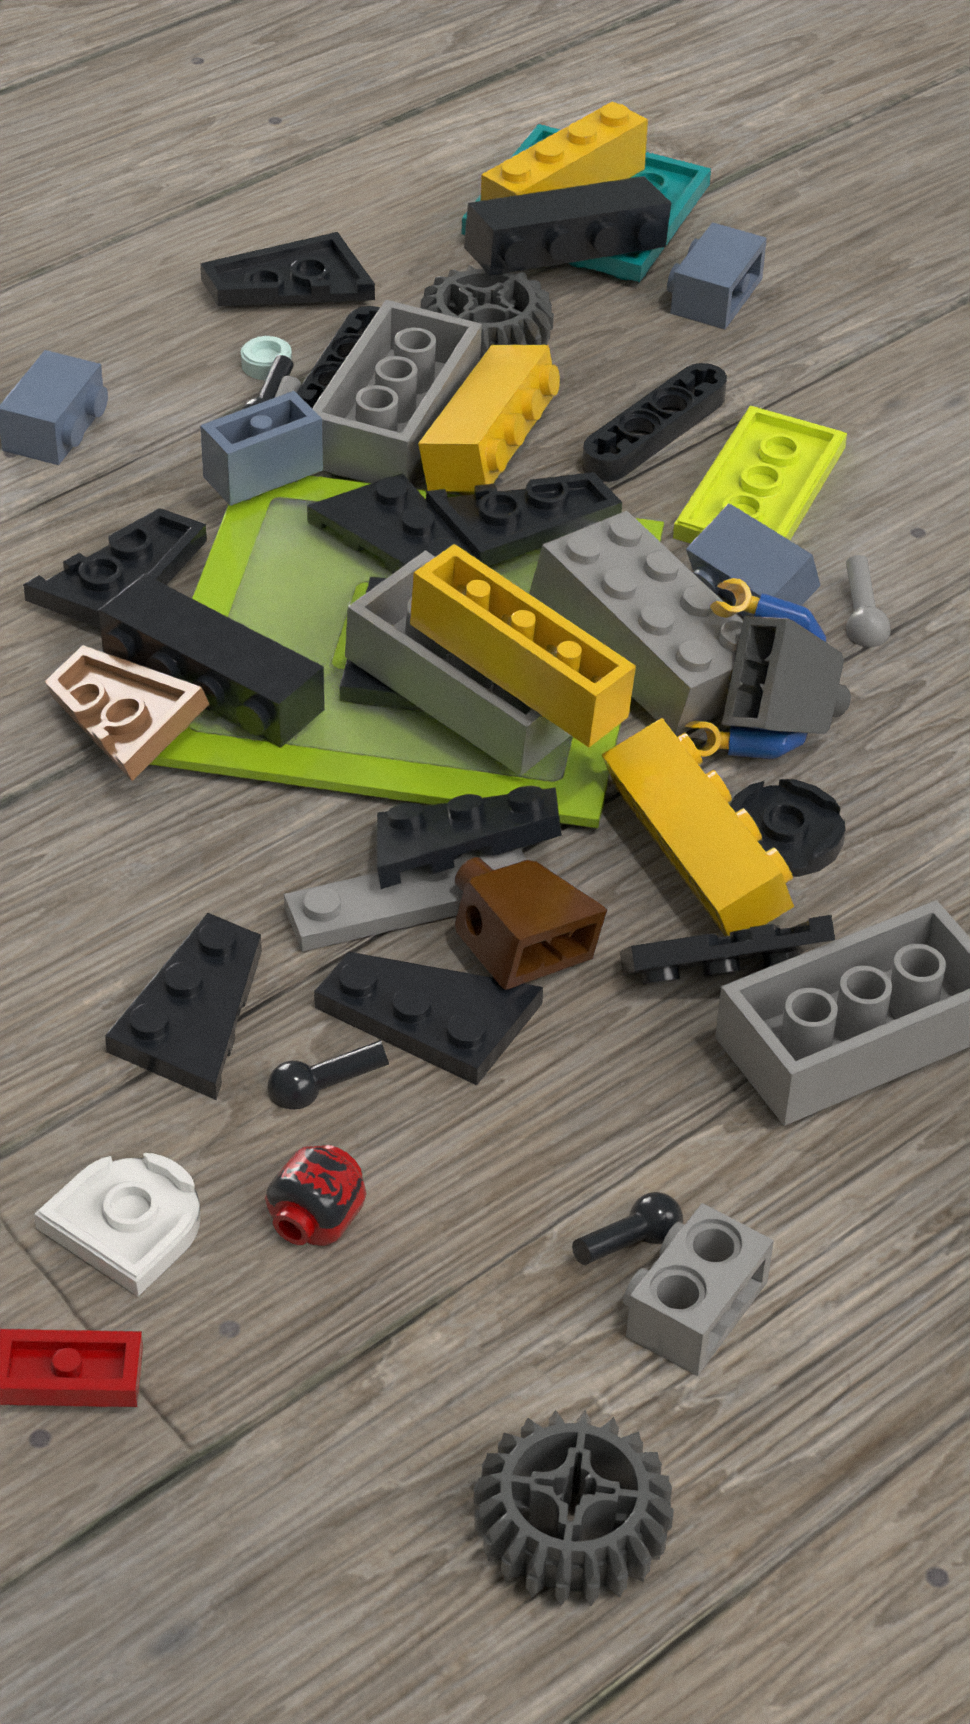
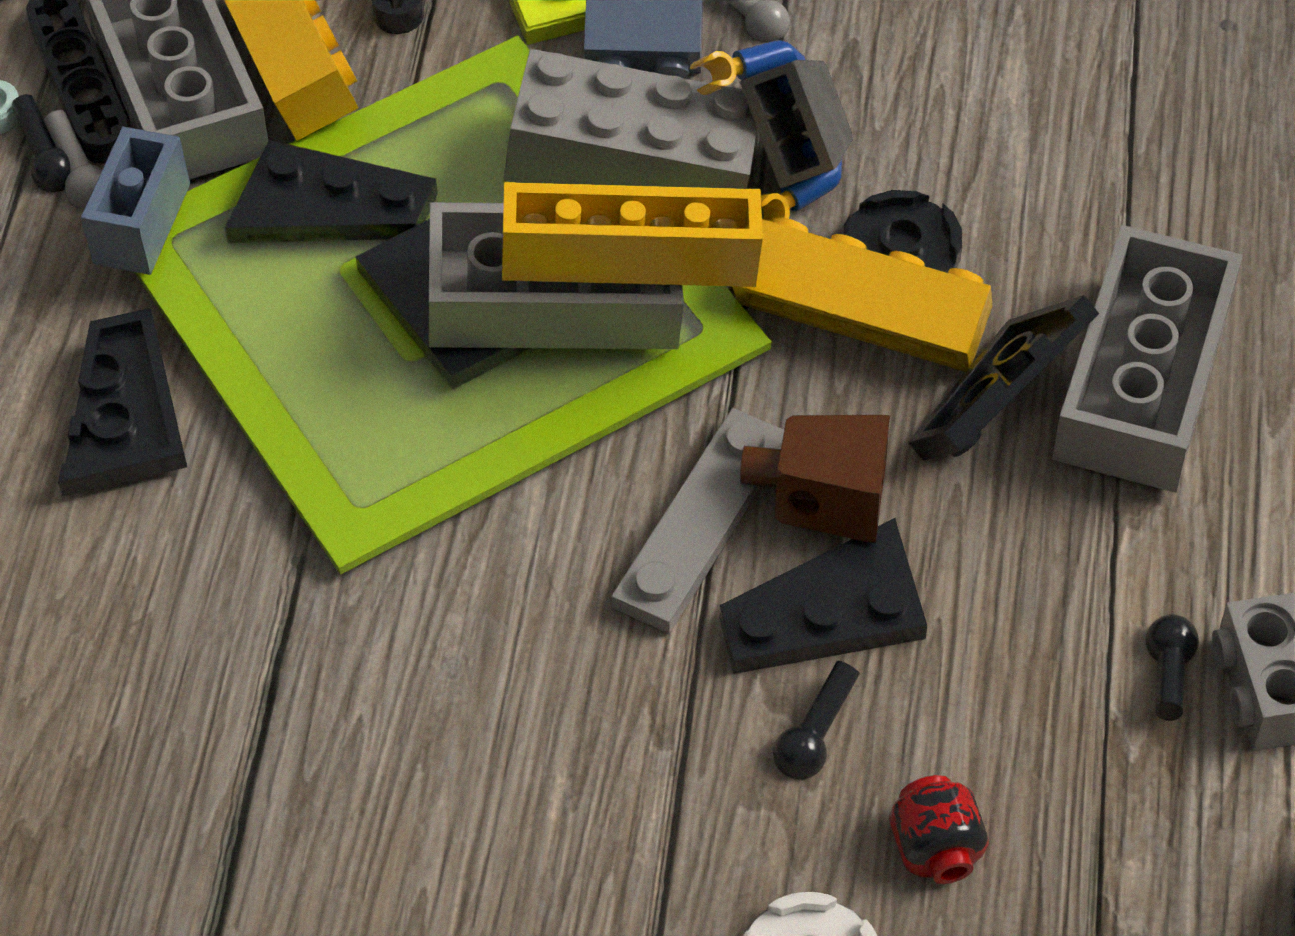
camera: 40 degrees left, 10 degrees up
medium nougat wing [45,645,209,781] -> none
black brick [99,574,325,747] -> none
black wing [105,913,262,1101] -> none
black wing [377,786,562,889] -> none
black wing [426,472,622,566] -> none

